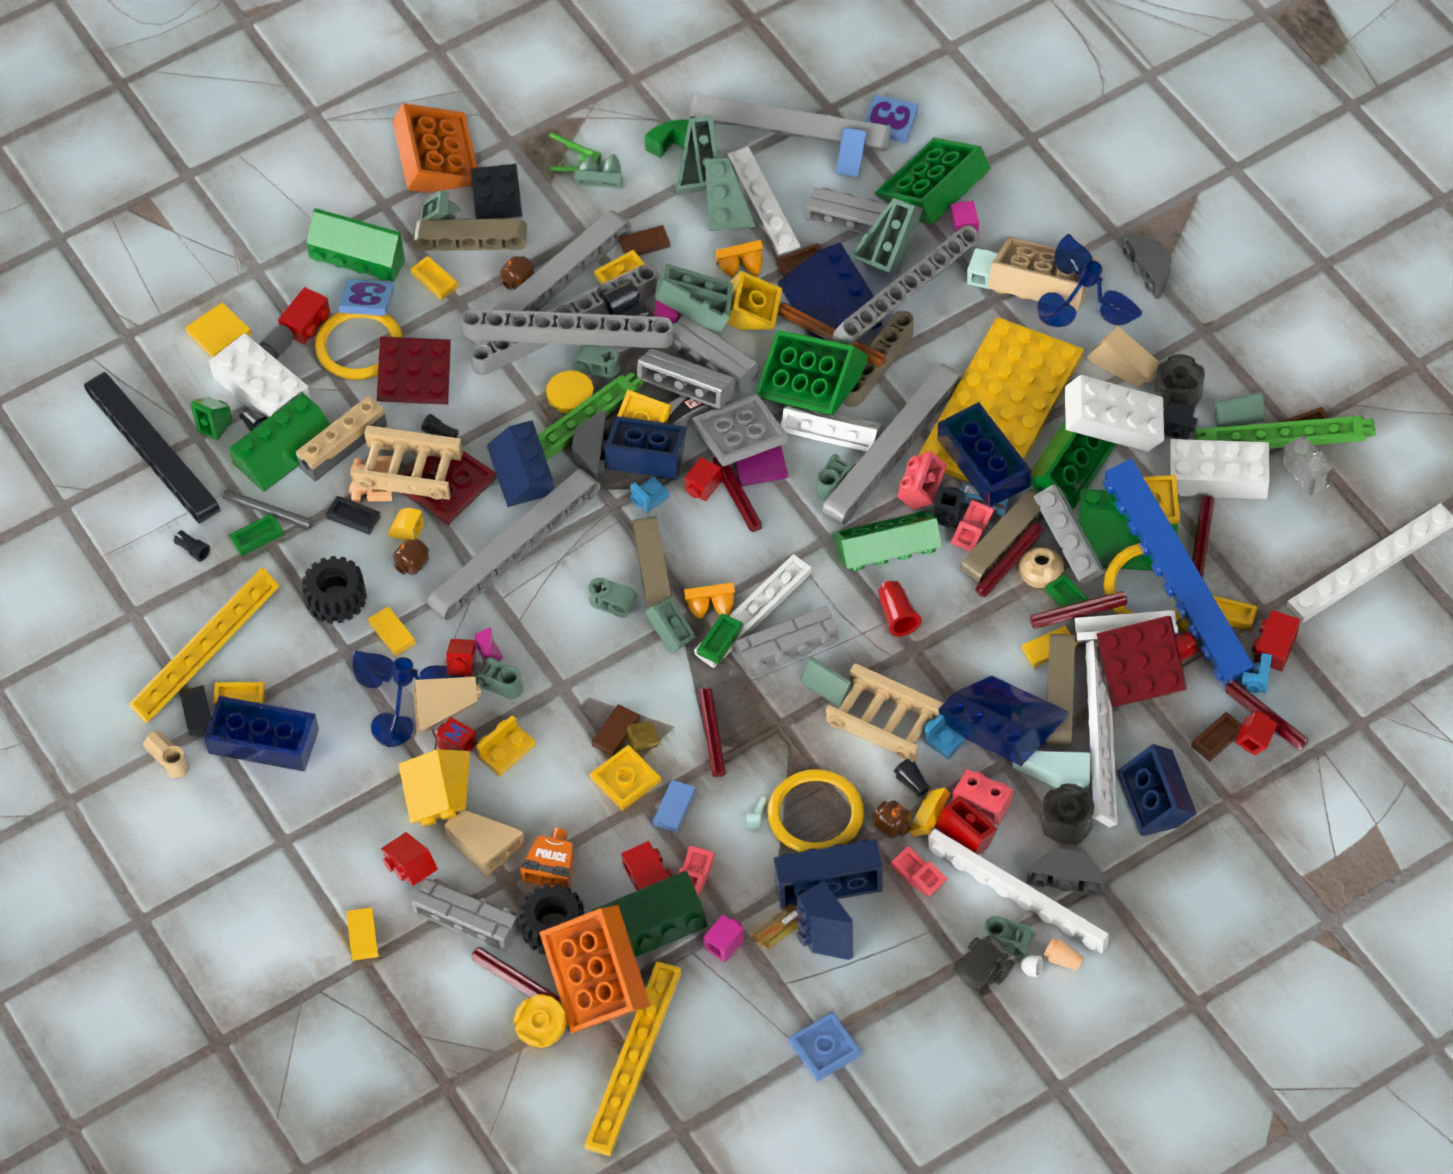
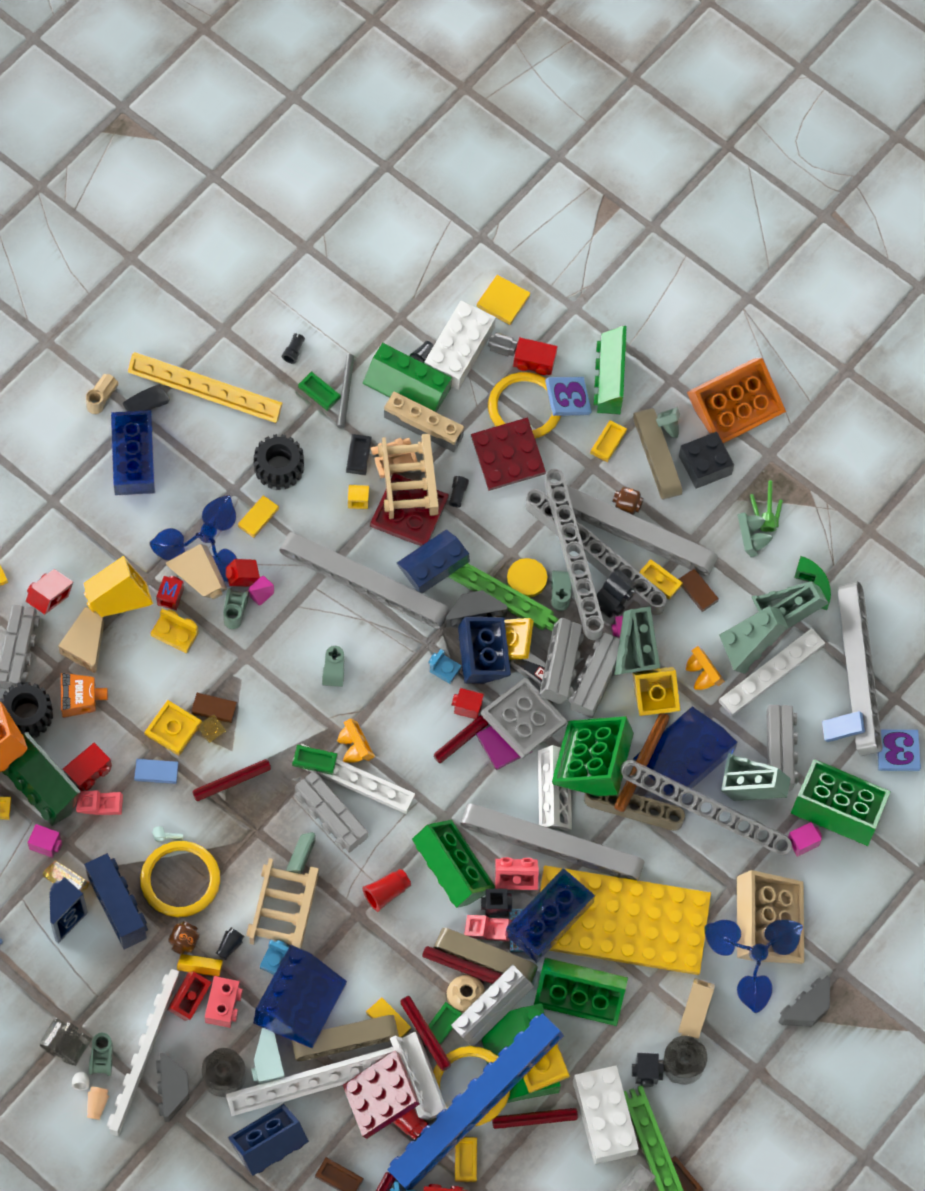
camera: 65 degrees right, 10 degrees up
black beam [84,371,221,524] -> none
green slope [190,397,233,441] -> none
yellow tile [213,682,266,708] -> none
reddish brown head [393,539,429,575] -> none
dark tan beam [632,516,671,621] -> none
sand green slope [645,596,697,653] -> none
reddish brown tile [775,243,828,280] -> none
sand green piece [817,453,856,500] -> none
coral slope [889,845,947,897] -> none
light aqua brick [967,248,998,289] -> none
white brick [1065,375,1164,452] -> none
sand green slope [1214,392,1265,427] -> none

